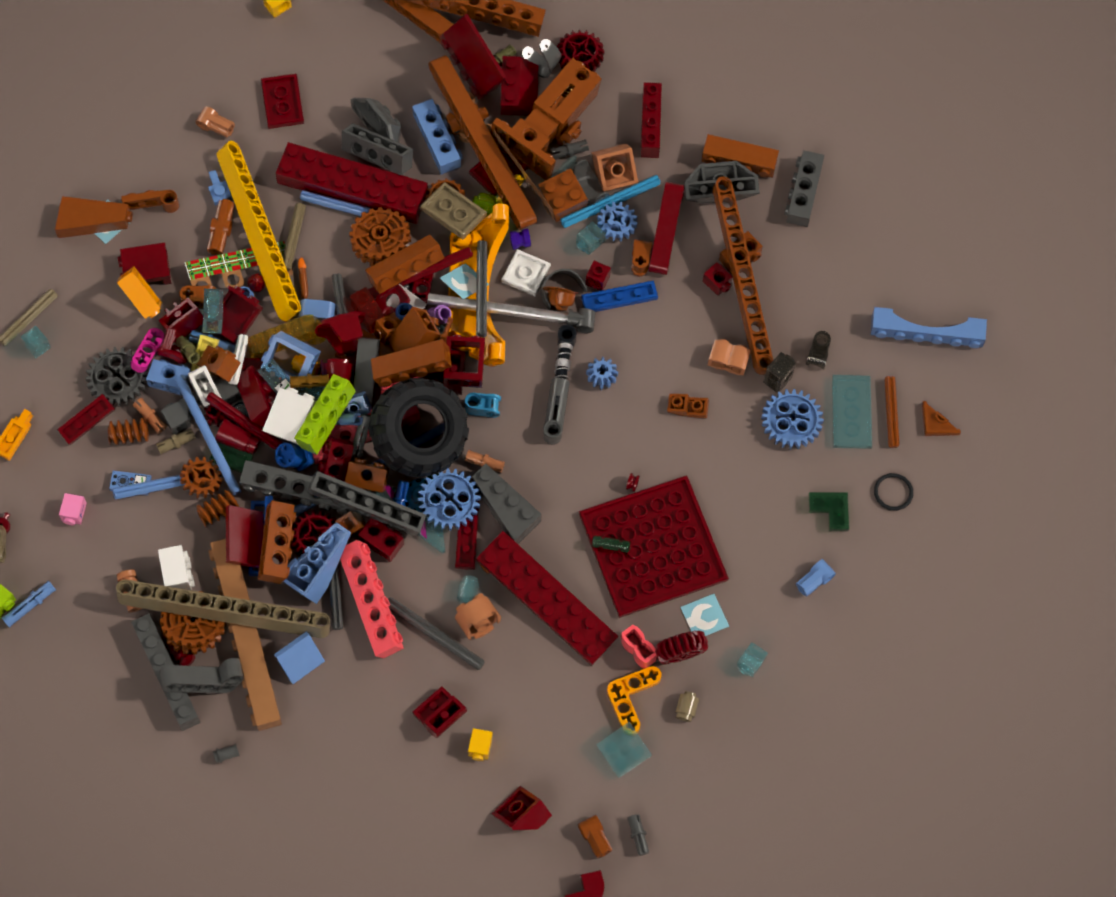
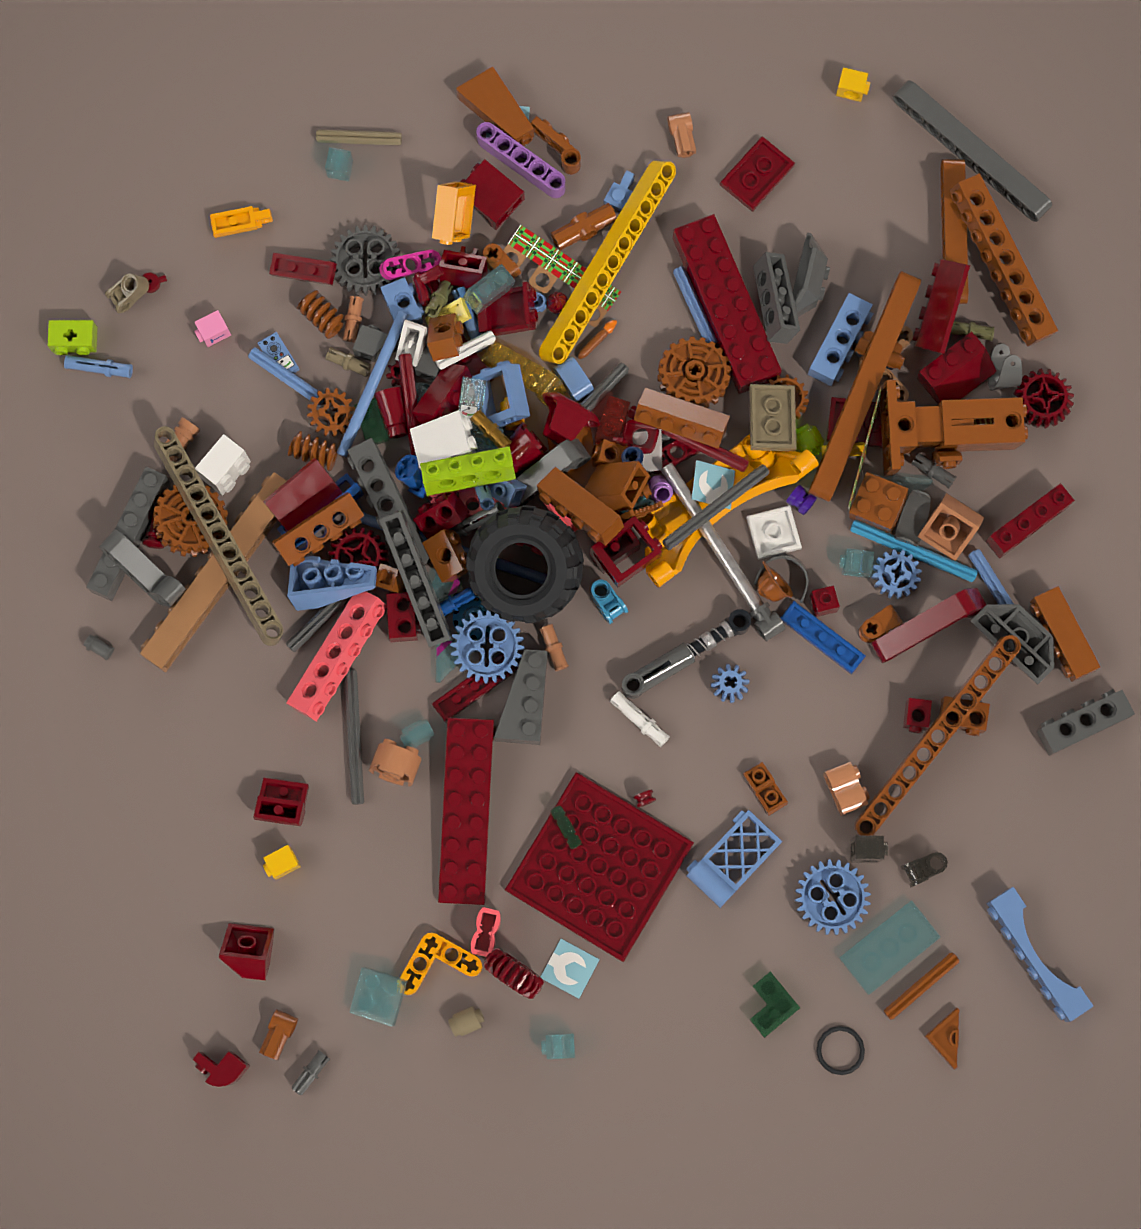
camera: 55 degrees right, 10 degrees up
medium blue tile [274,631,325,684] -> none
dark tan axle [283,203,306,271] -> none
medium blue piece [796,559,836,597] -> none
none -> medium lavender beam [476,122,565,198]
none -> white pin [610,691,670,747]
none -> medium blue piece [686,810,782,908]
none -> medium blue axle [969,549,1014,605]

